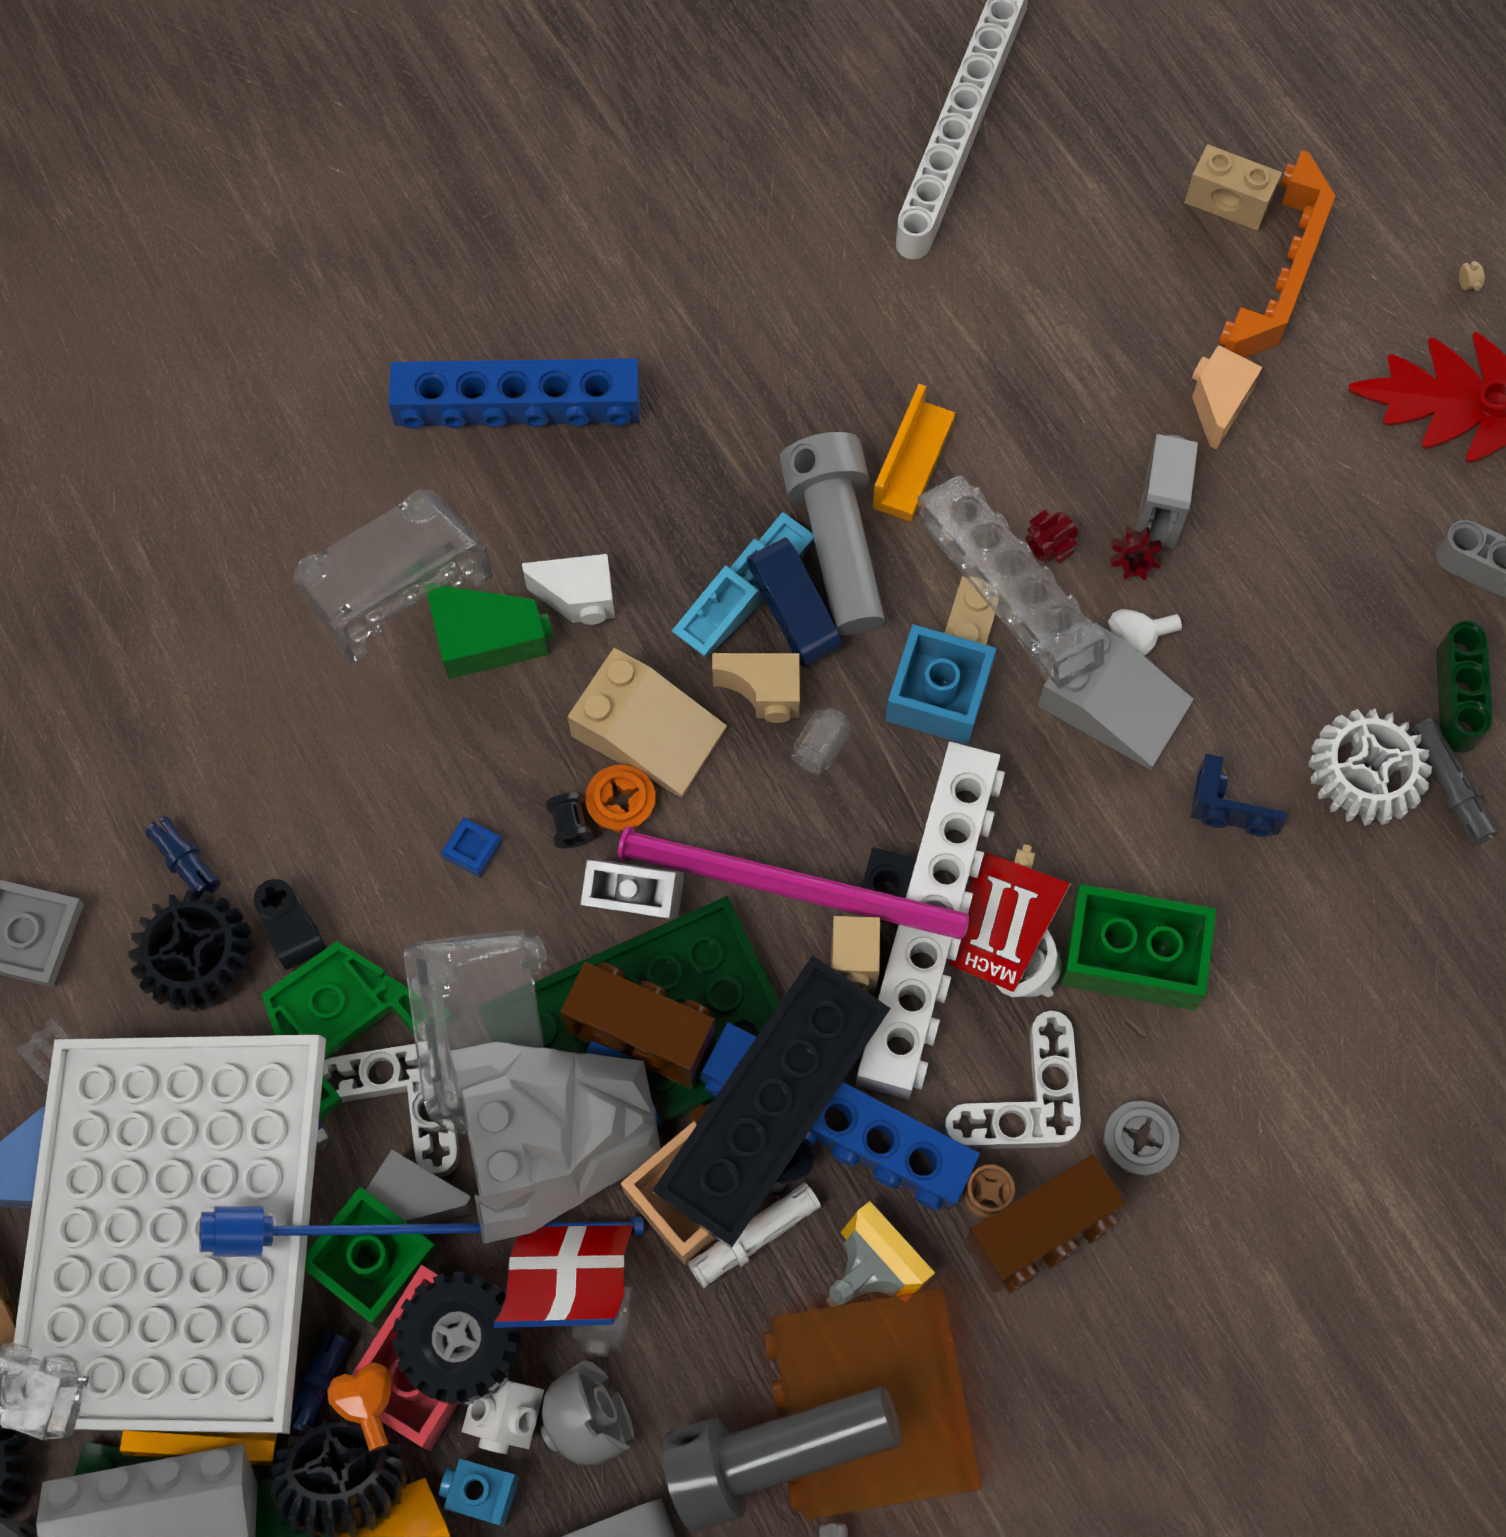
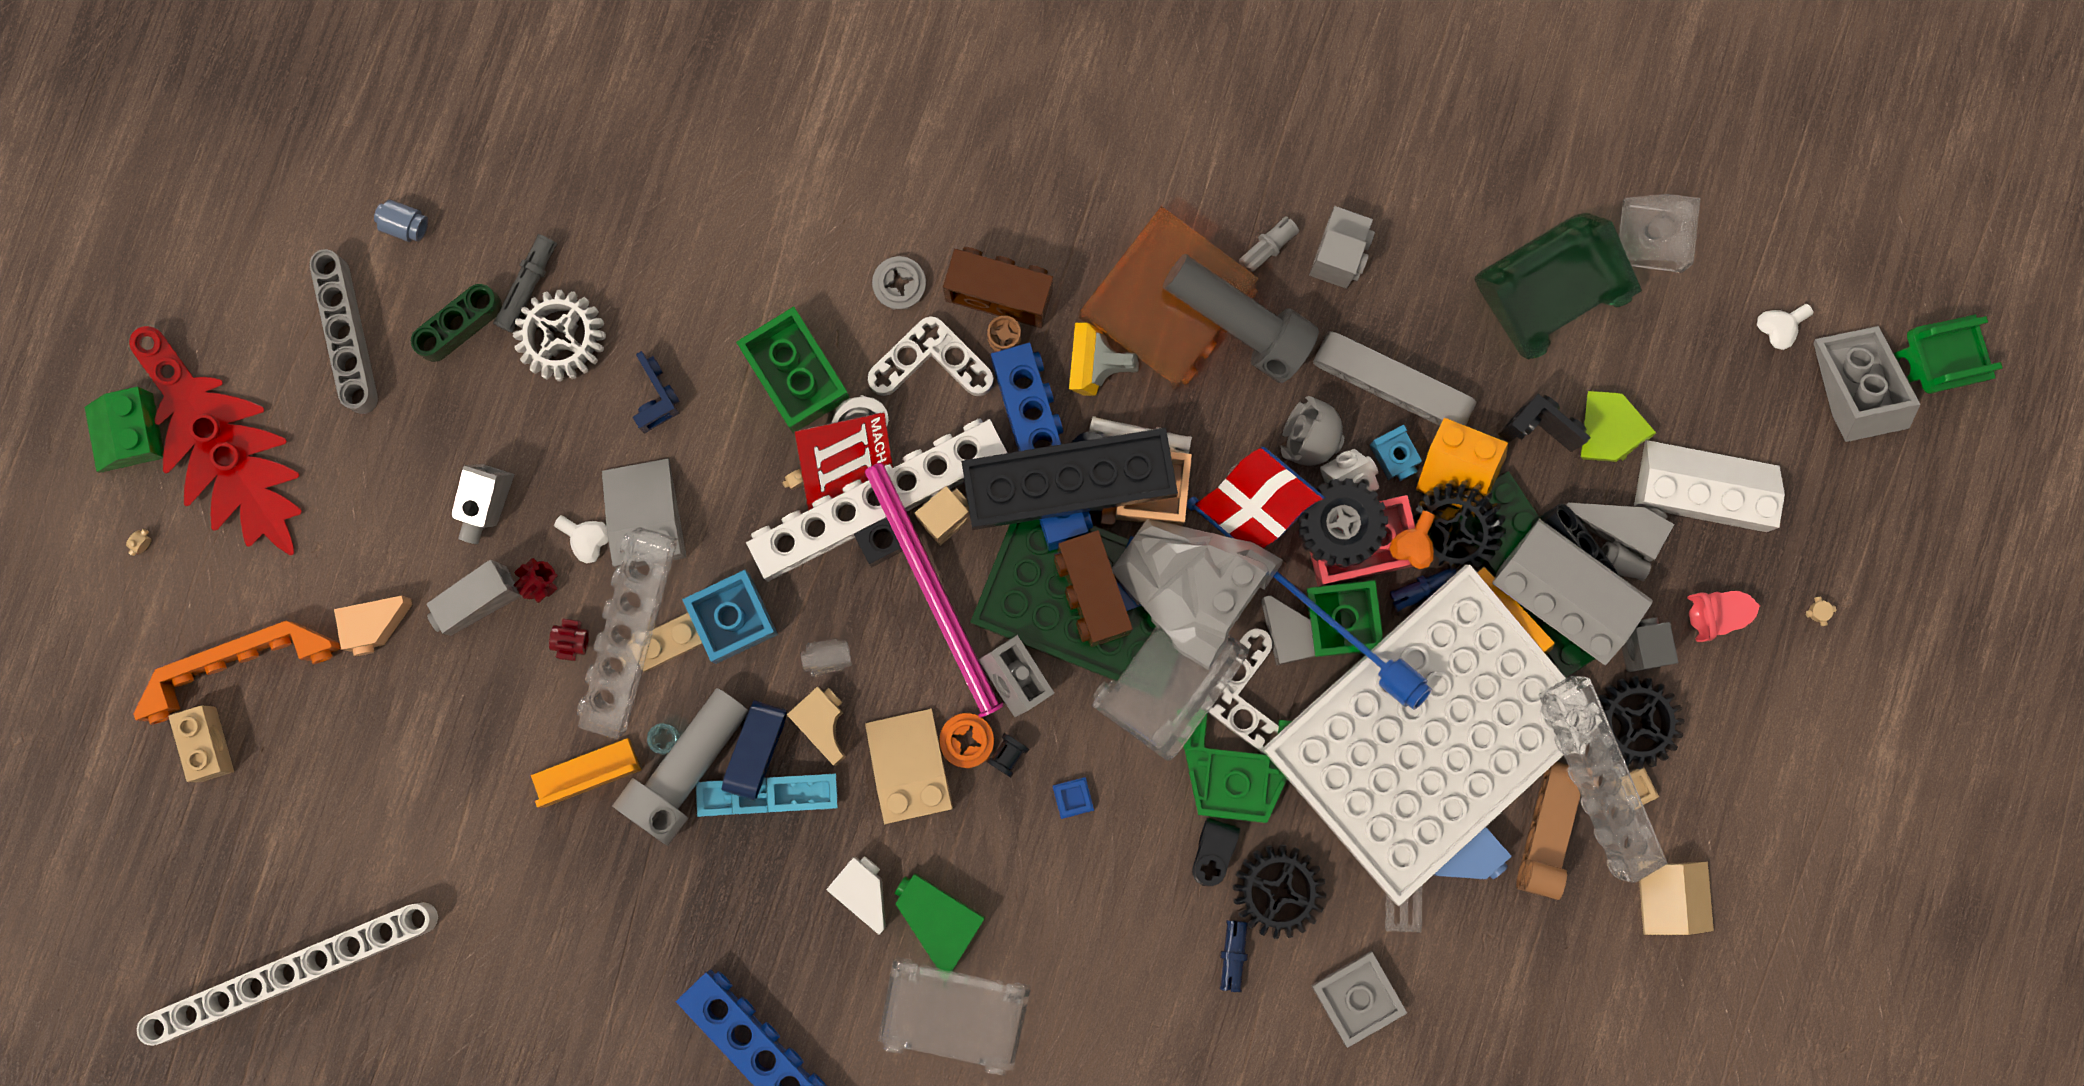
camera: 135 degrees left, 15 degrees up
none -> light grey torso [452,464,515,544]
none -> clear light blue bush [647,723,680,754]

